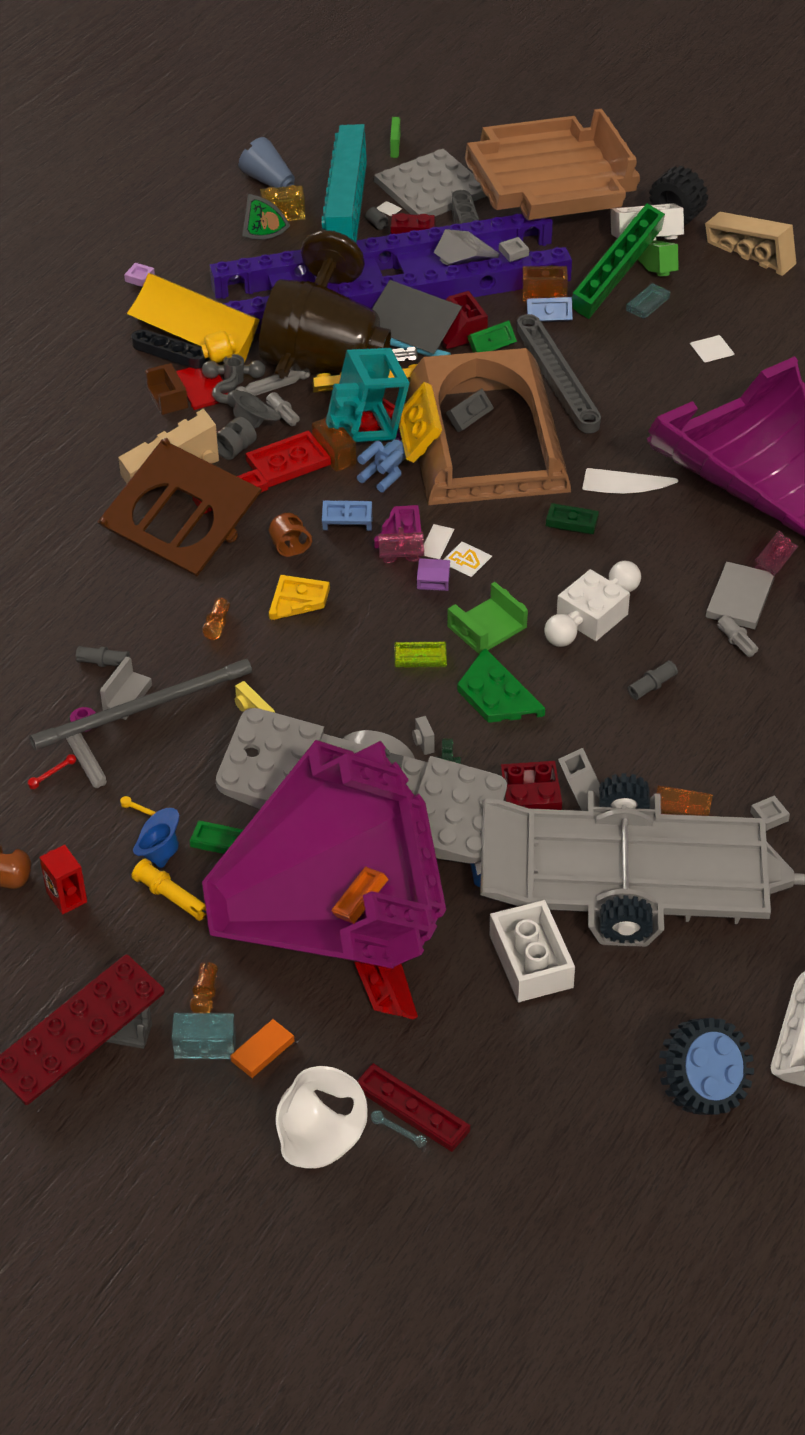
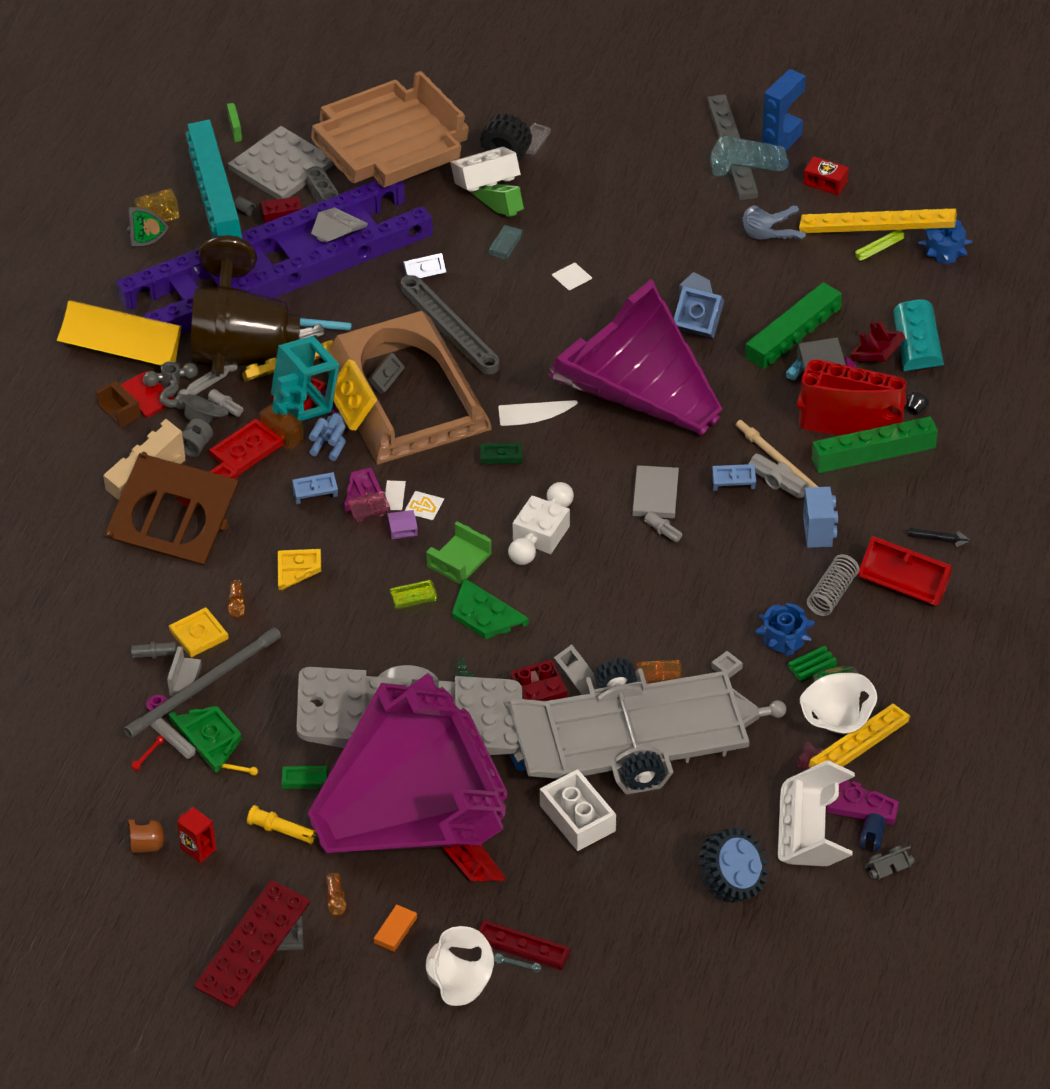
camera: 15 degrees left, 0 degrees up
lavender plate [124,263,155,287] -> none
black beam [131,329,208,369] -> none
blue piece [133,808,180,868] -> none
clear light blue hinge [172,1013,236,1059] -> none
yellow head [201,331,236,363] -> none
light yellow plate [235,681,275,713] -> none
sand blue cone [238,137,295,192] -> none
dark orange helmet [269,513,312,557] -> none
orange tile [331,867,389,924] -> none
dark grey sticker [372,280,462,354] -> none
white sticker [377,201,402,216] -> none
light grey plate [412,716,434,755] -> none
dark red slope [442,291,488,349] -> none
green plate [467,320,517,353] -> none
light grey plate [499,237,529,262] -> none
clear orange brick [522,266,568,301] -> none
green brick [572,203,665,319] -> none
dark grey pin [627,660,678,700] -> none
tan wedge [705,212,796,276] -> none
clear pink hips [755,531,798,576] -> none
none -> yellow tile [169,607,229,657]
none -> green wing [169,706,242,773]
none -> clear tile [526,123,551,155]

